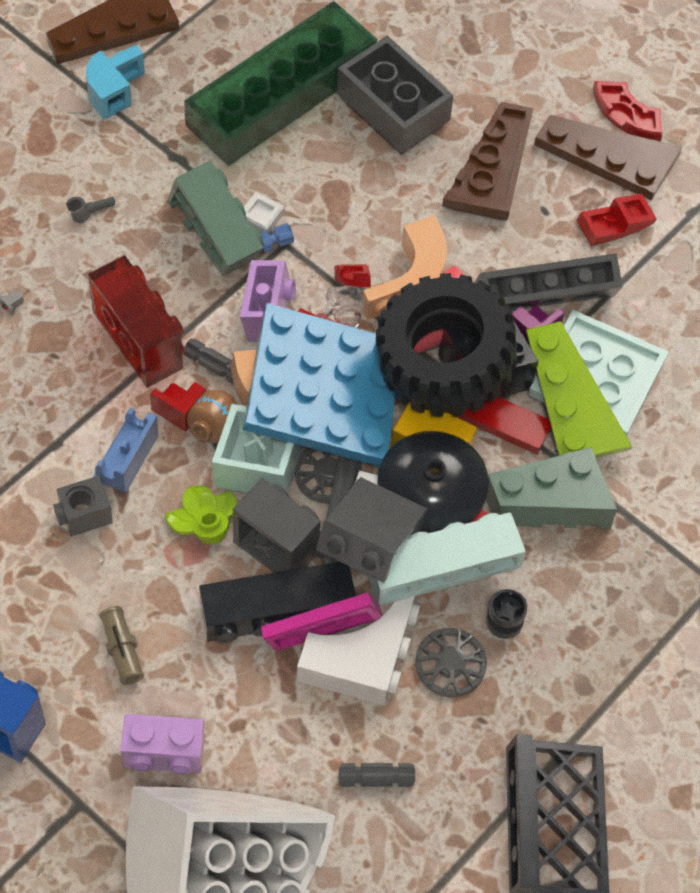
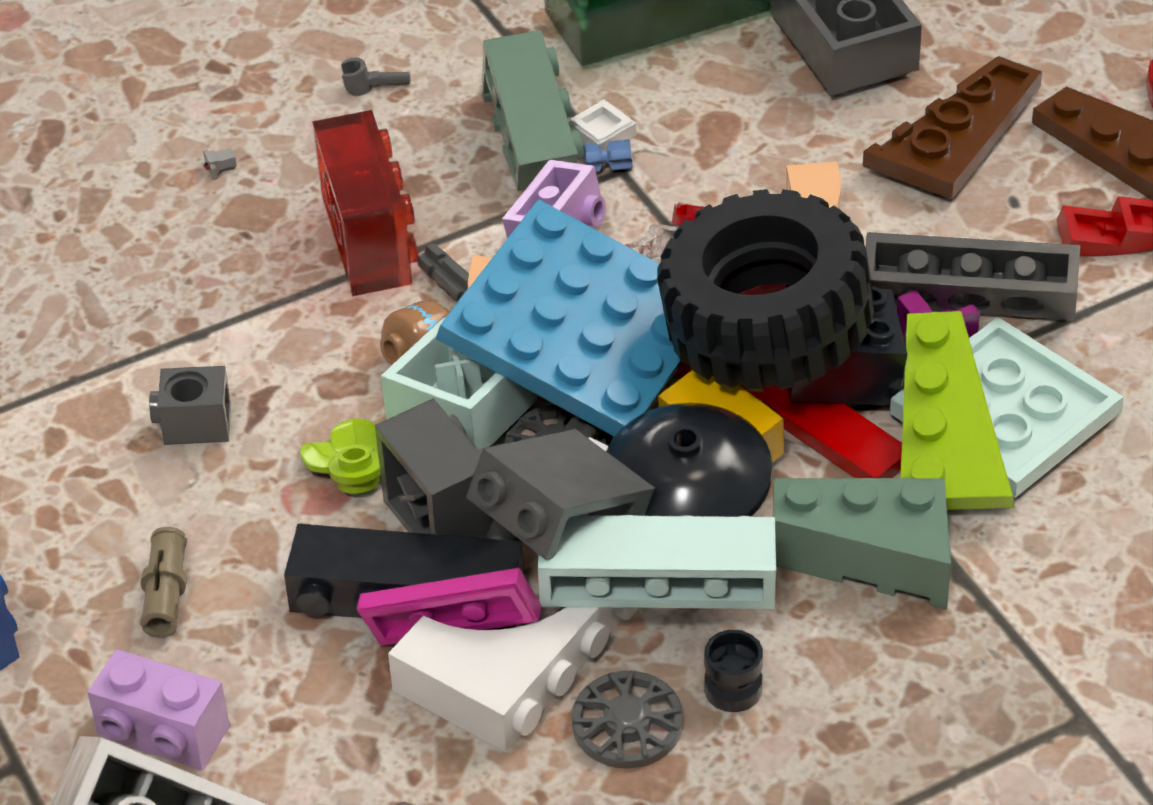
camera: 25 degrees right, 15 degrees down
medium blue hinge [93,408,159,493] -> none
red panel [150,381,206,432] -> none

